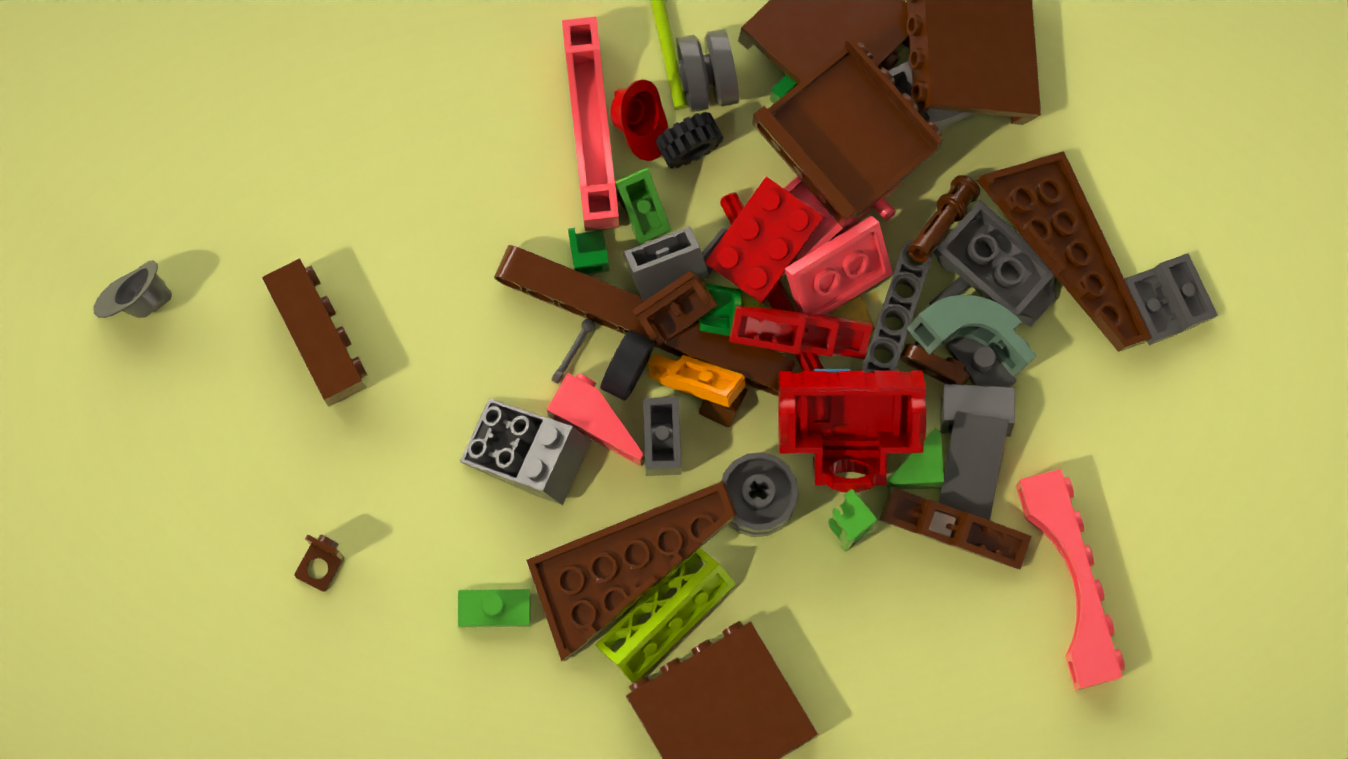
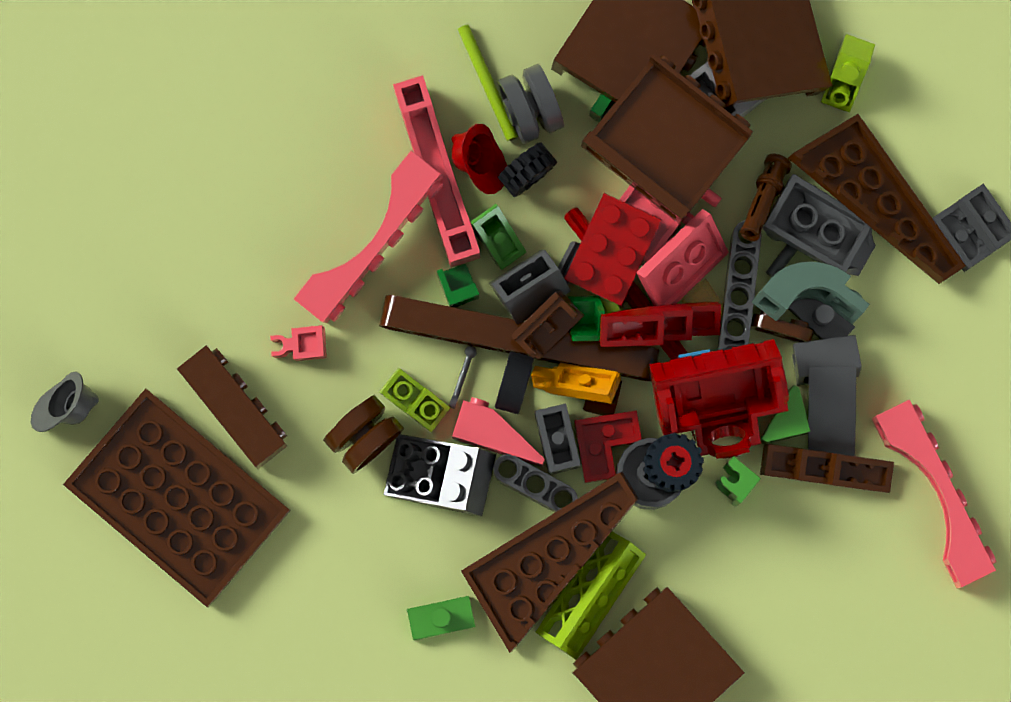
camera: 15 degrees left, 5 degrees up
reddish brown bracket [294,534,344,592] -> none
none -> reddish brown plate [63,388,291,608]
none -> coral plate [270,325,327,361]
none -> coral arch [294,151,443,323]
none -> reddish brown wheel [323,395,404,474]
none -> lime slope [379,368,451,432]
none -> dark grey beam [493,454,578,513]
none -> red plate [574,410,642,483]
none -> black wheel [643,433,704,492]
none -> lime slope [821,34,875,113]

